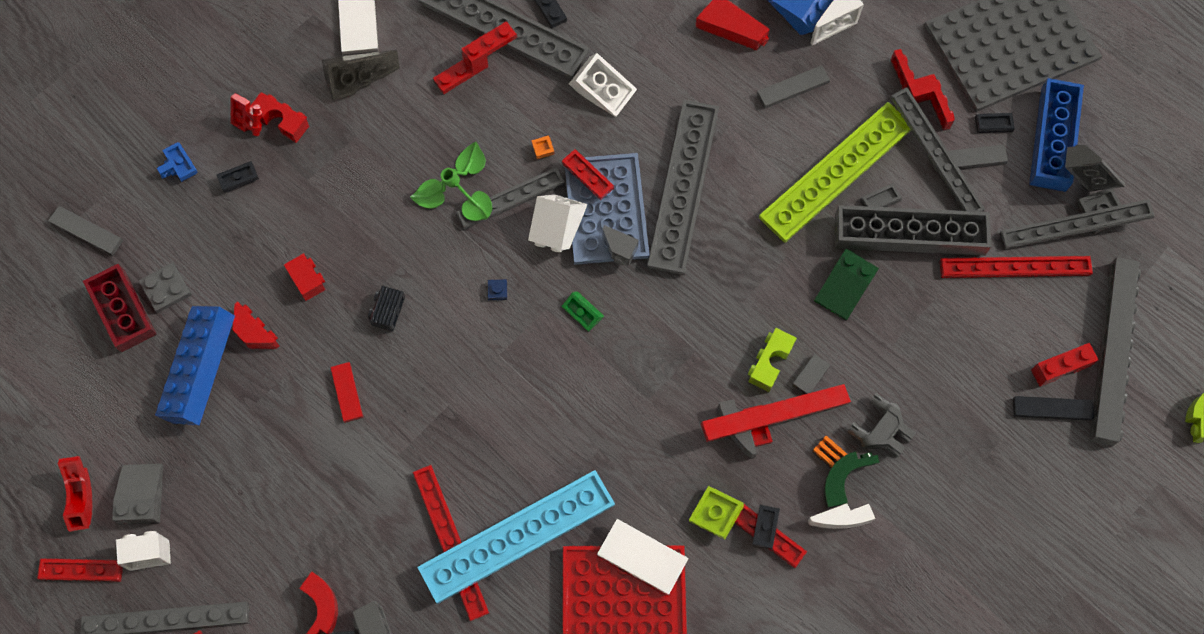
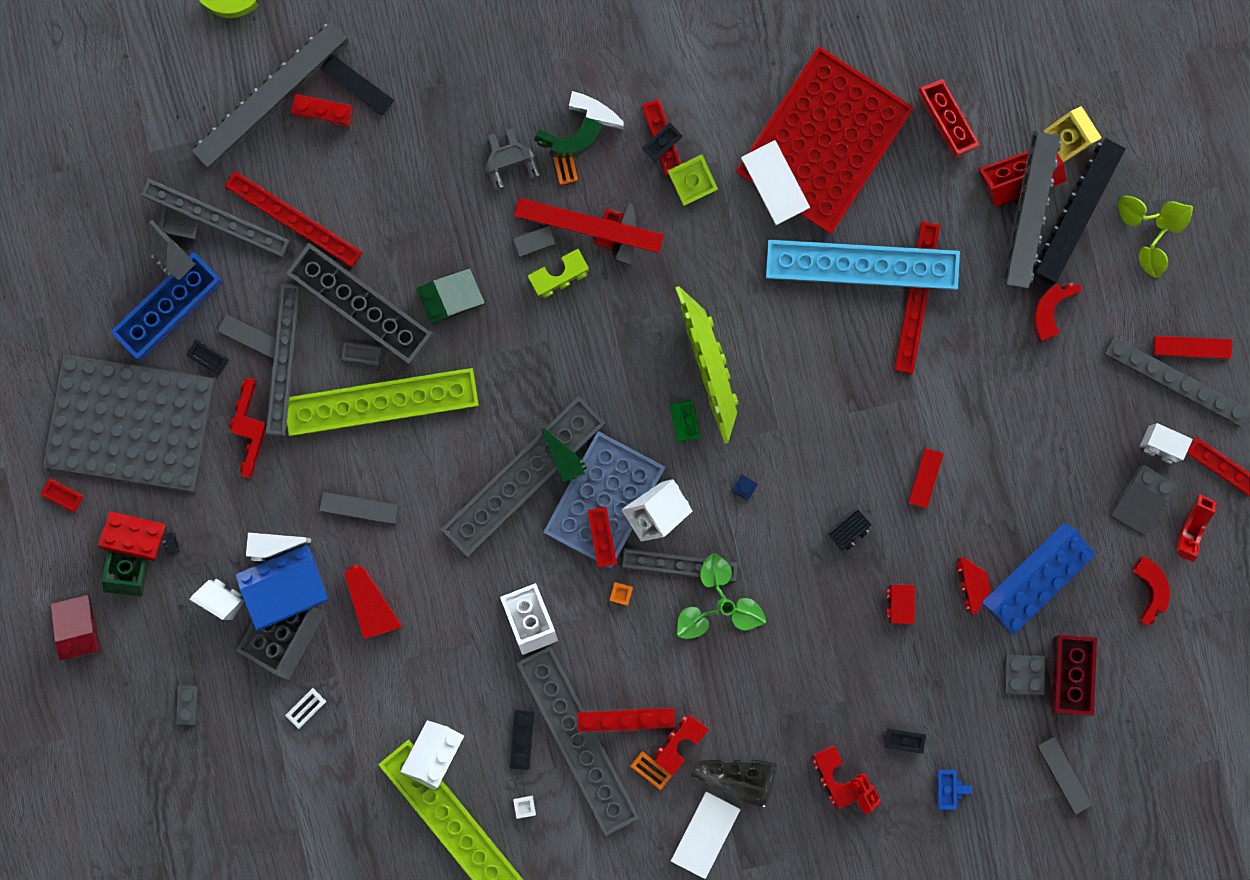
camera: 145 degrees left, 15 degrees up
dark grey slope [602,225,639,266] -> none
none -> dark green slope [541,428,587,483]
none -> orange tile [630,751,672,790]
none -> red arch [654,715,709,775]
none -> lime brick [675,286,739,444]
none -> red arch [1130,556,1170,626]

